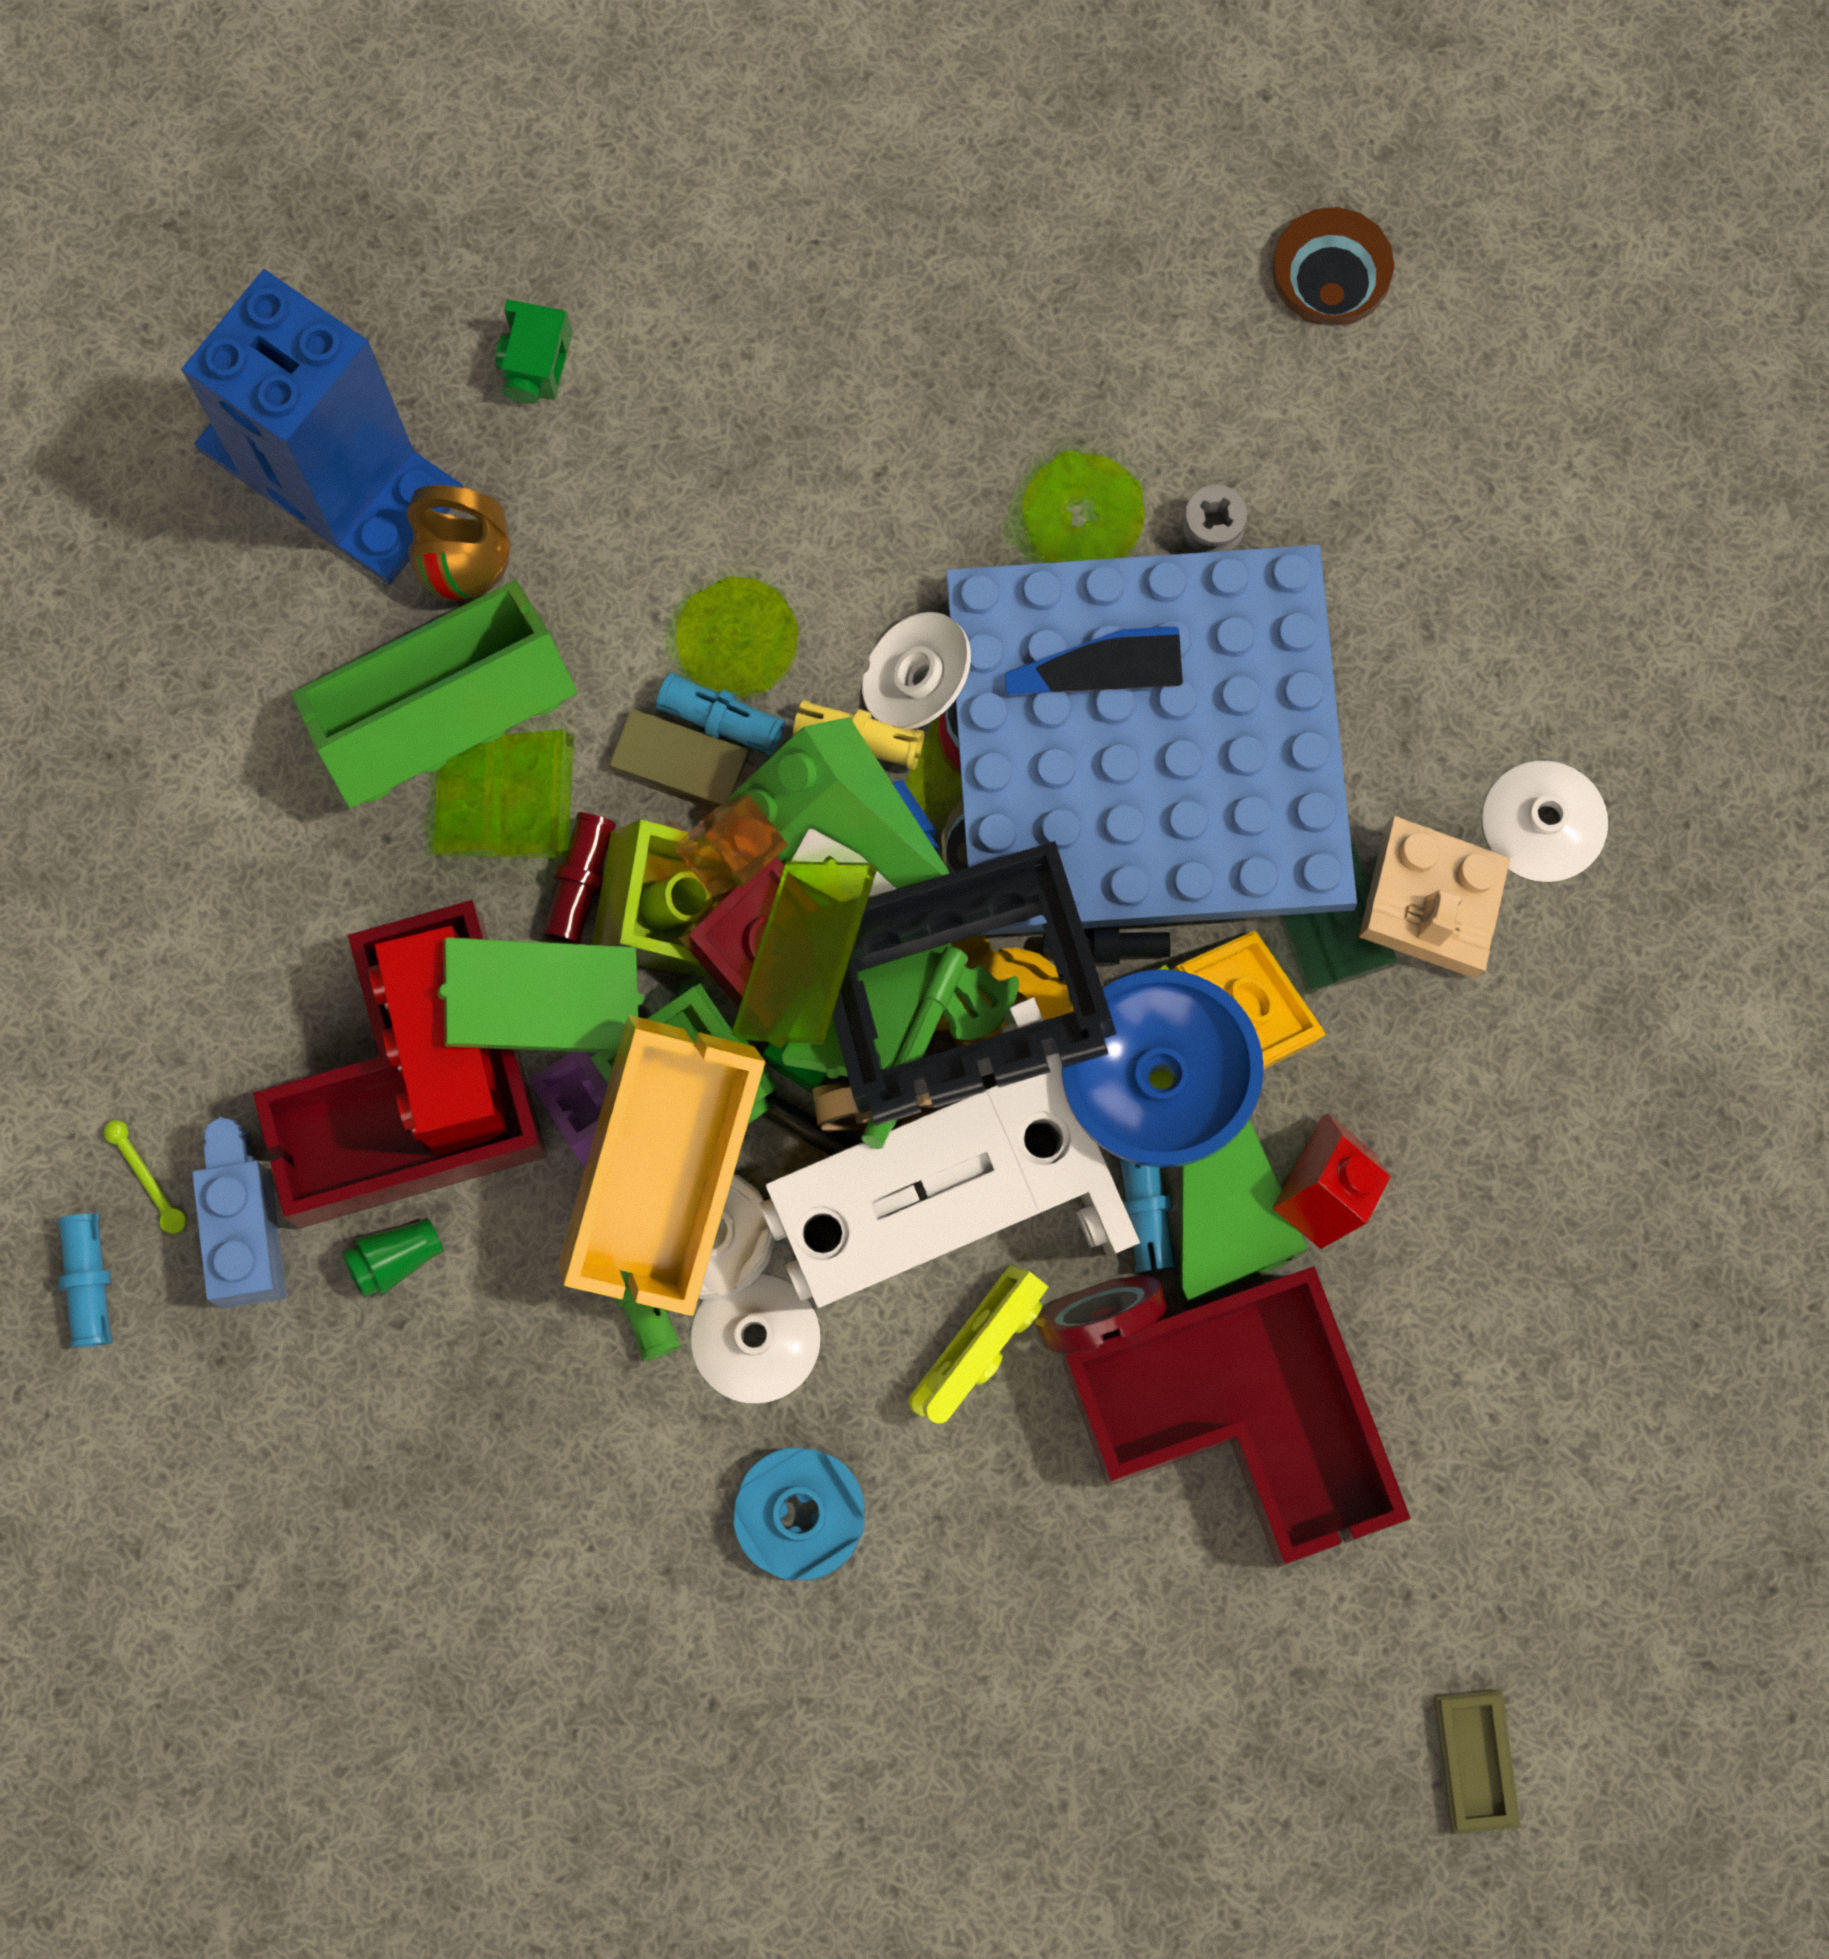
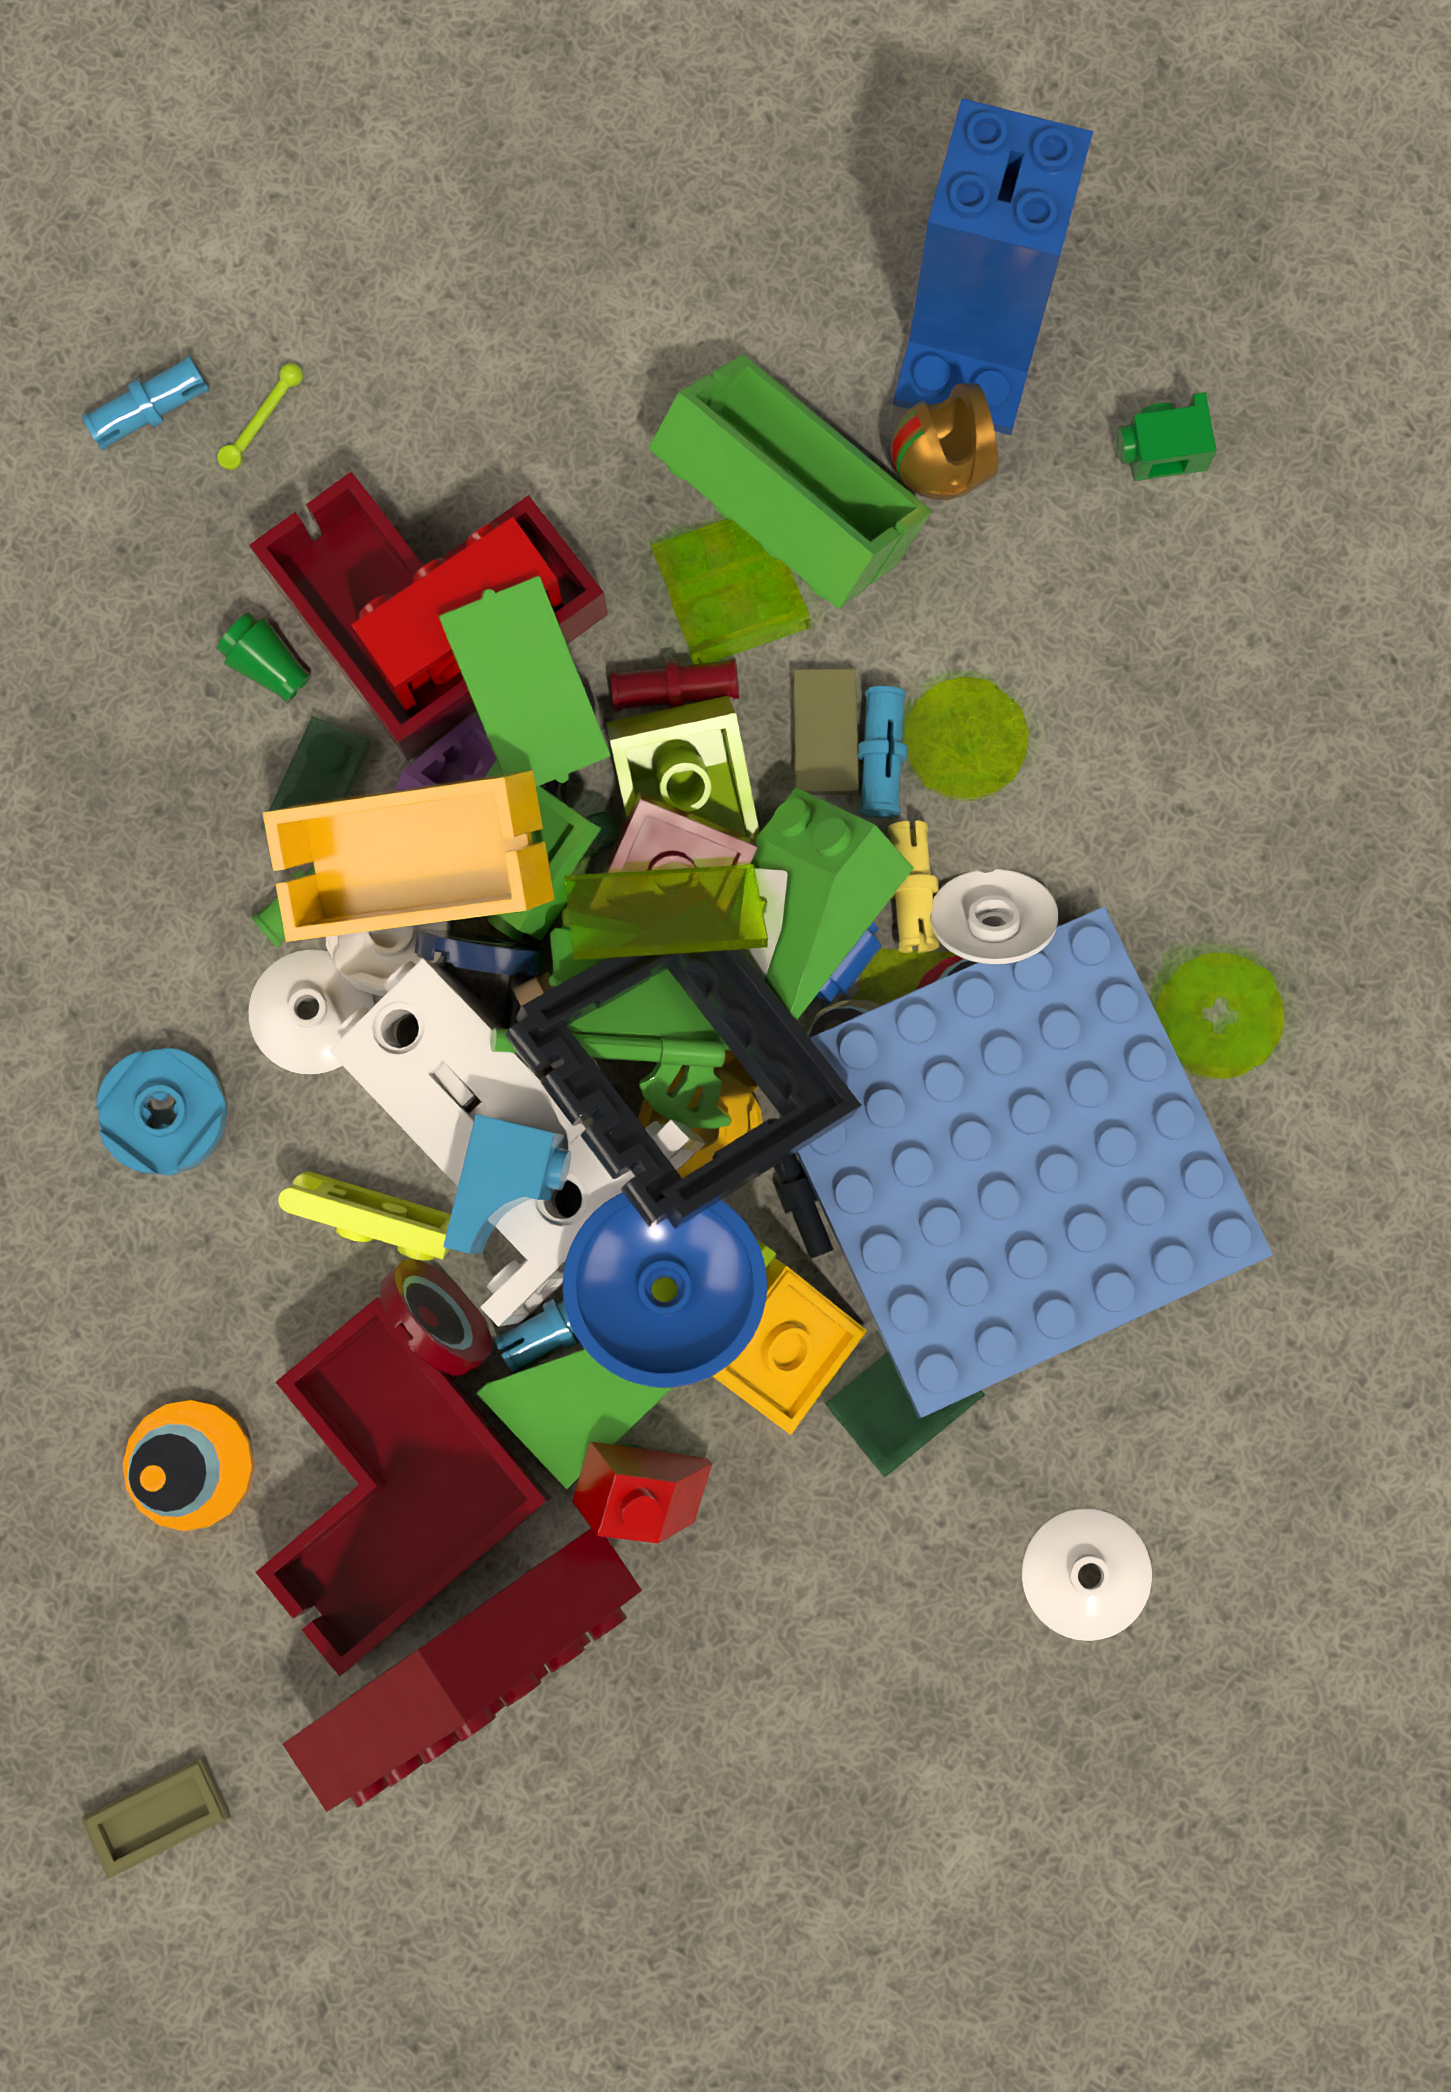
camera: 70 degrees right, 5 degrees up
medium blue hinge [192,1116,287,1309] -> none
clear orange brick [673,795,788,896] -> none
black sticker [1005,626,1183,695] -> none
light grey wheel [1183,484,1247,553] -> none
tan hinge [1359,816,1510,979] -> none
none -> tile [122,1400,255,1531]
none -> clear green plate [260,716,372,833]
none -> dark red piece [282,1528,642,1812]
none -> dark blue tile [414,929,545,976]
none -> dark azure arch [443,1114,571,1254]

